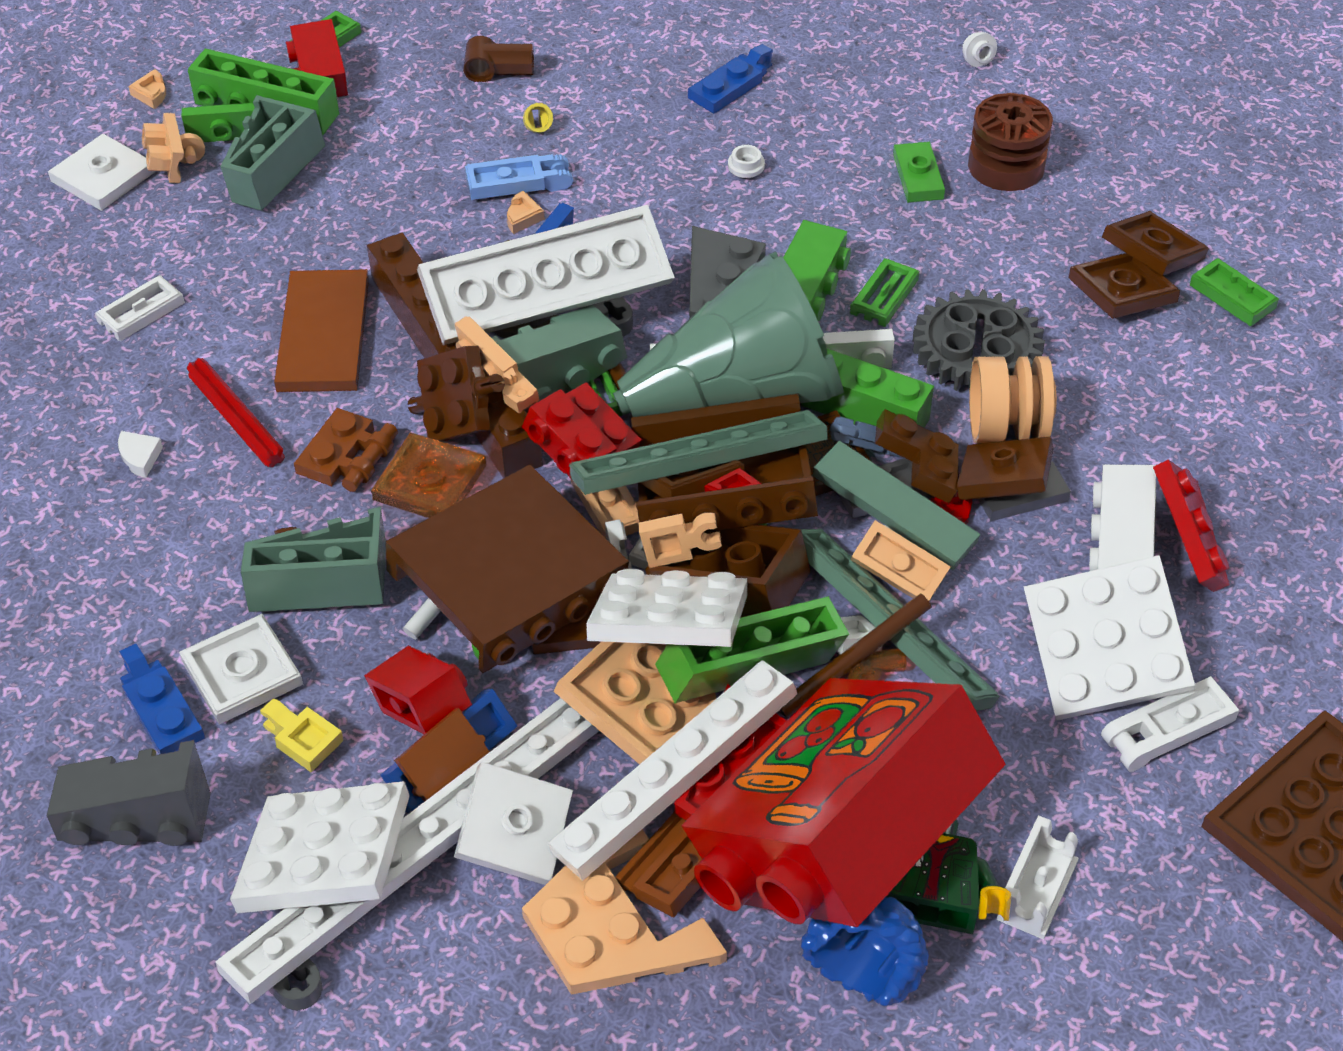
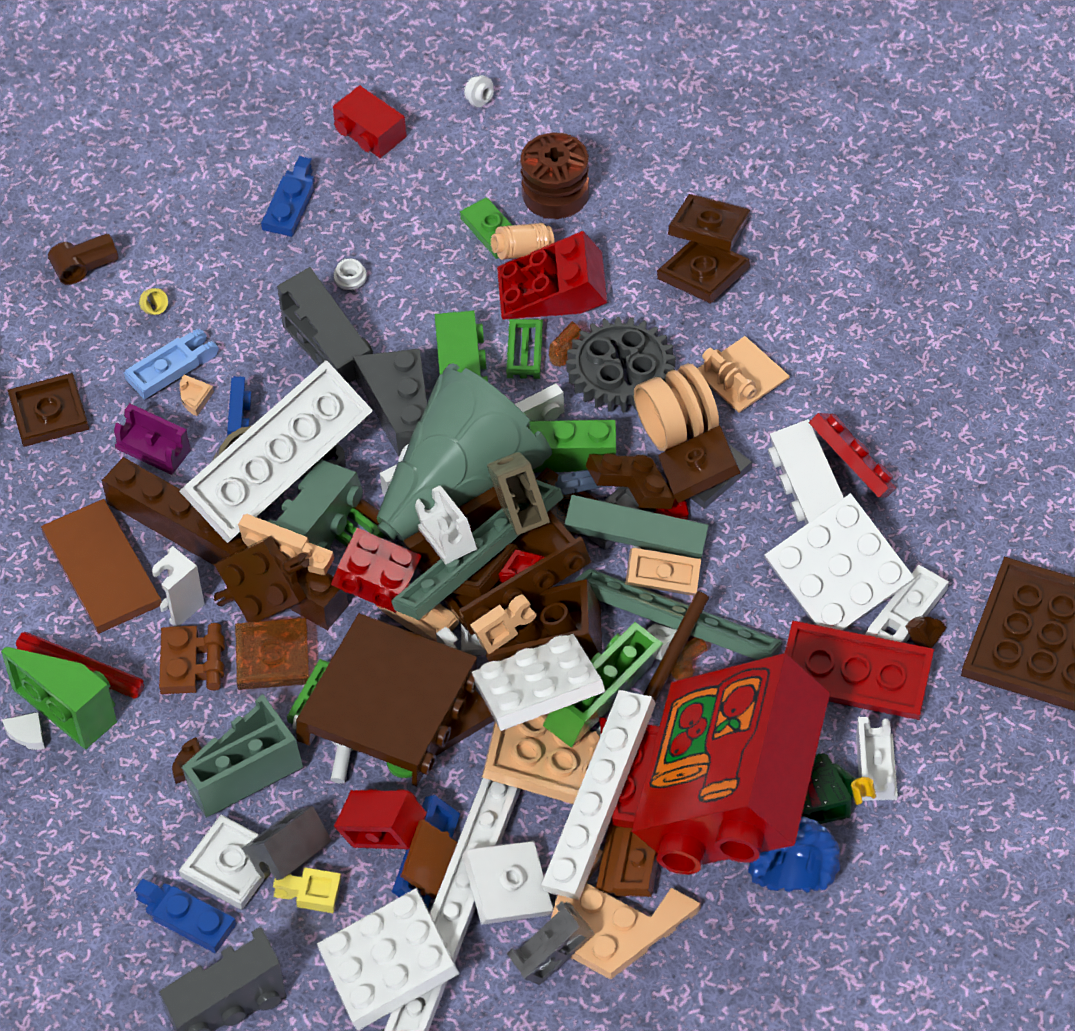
camera: 25 degrees left, 5 degrees up
bright green plate [1190,258,1279,326] -> none
none -> bright green slope [1,647,117,750]
none -> reddish brown tile [7,372,89,447]
none -> magenta hinge [114,403,191,475]
none -> white hinge [152,546,205,627]
none -> flat silver hinge [242,806,332,880]
none -> dark grey wedge [277,267,373,384]
none -> red brick [333,85,407,158]
none -> white hinge [415,485,477,565]
none -> dark tan torso [487,452,550,535]
none -> light nougat head [491,223,554,259]
none -> red slope [497,231,608,320]
none -> flat silver hinge [507,901,595,985]
none -> clear orange arm [549,321,581,367]
none -> light nougat hinge [697,336,790,413]
none -> red plate [785,620,934,720]
none -> reddish brown tile [905,616,946,648]

